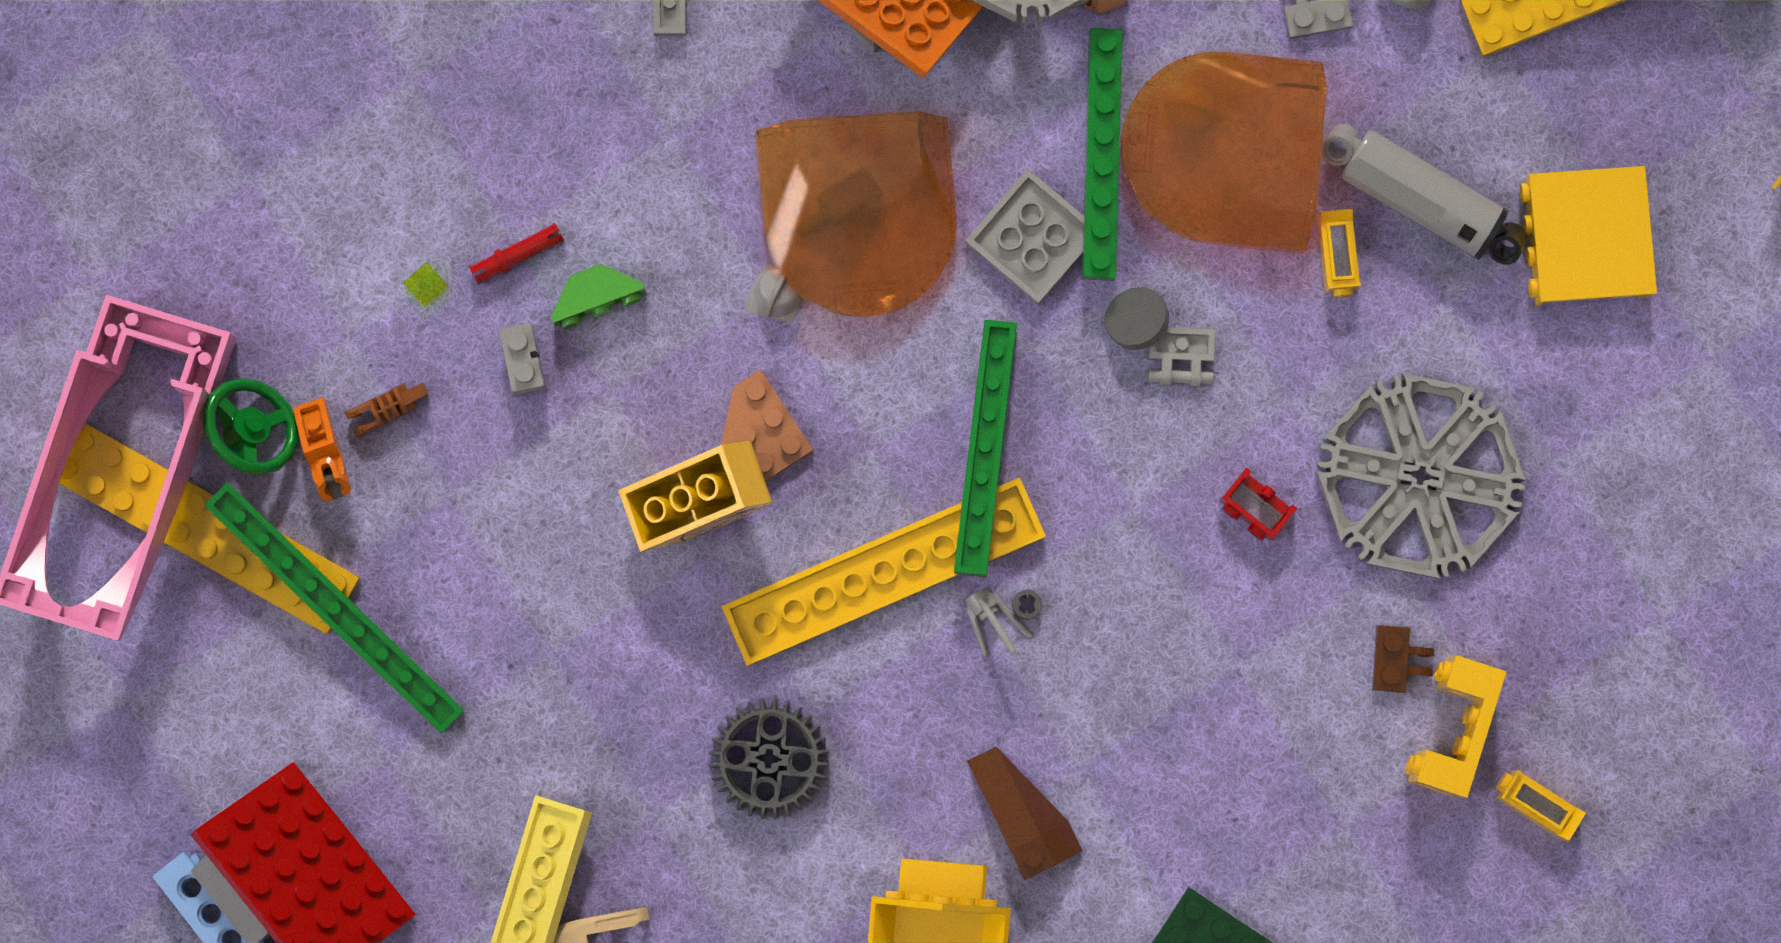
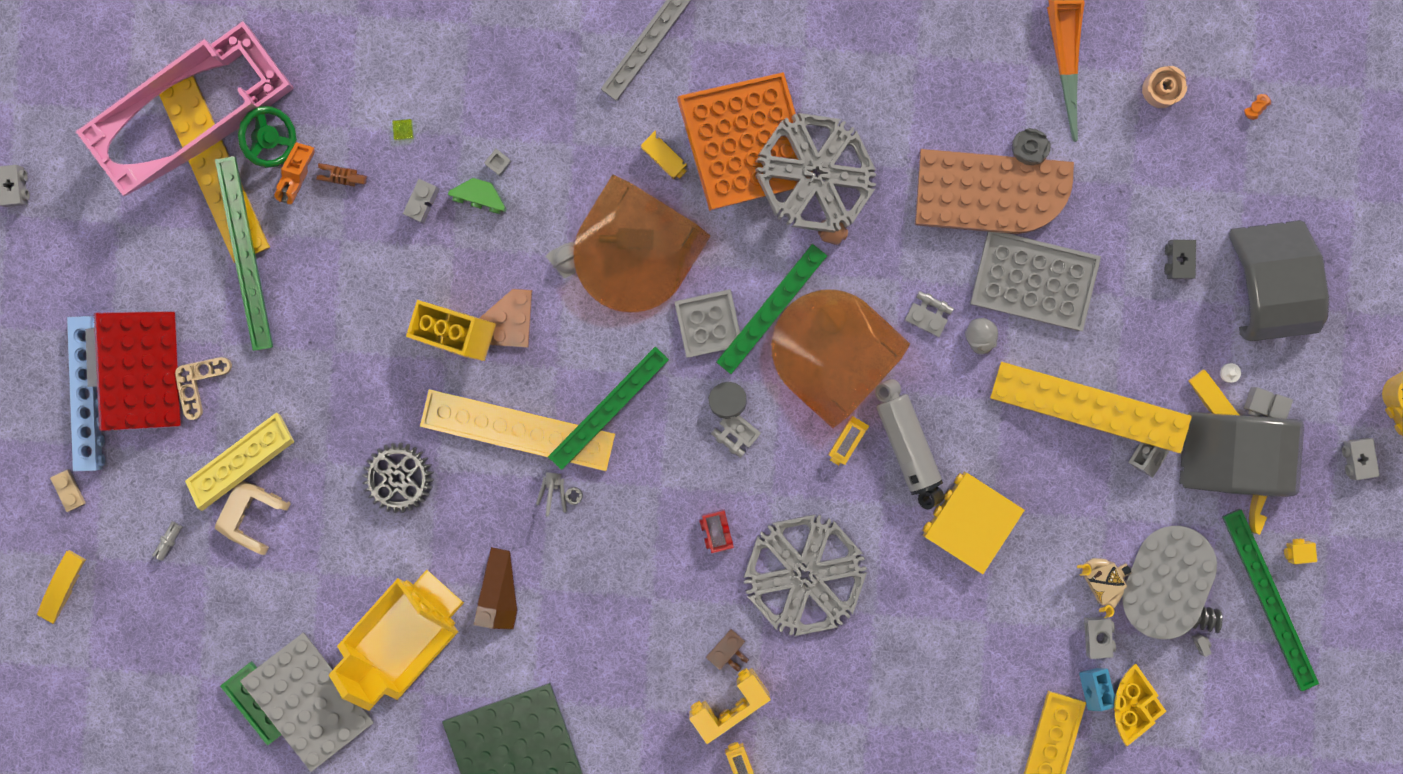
camera: 40 degrees right, 5 degrees up
red pin [468,223,564,285] -> none
none -> tan beam [175,357,232,420]
none -> light grey plate [484,149,512,176]
none -> yellow window [640,130,687,180]

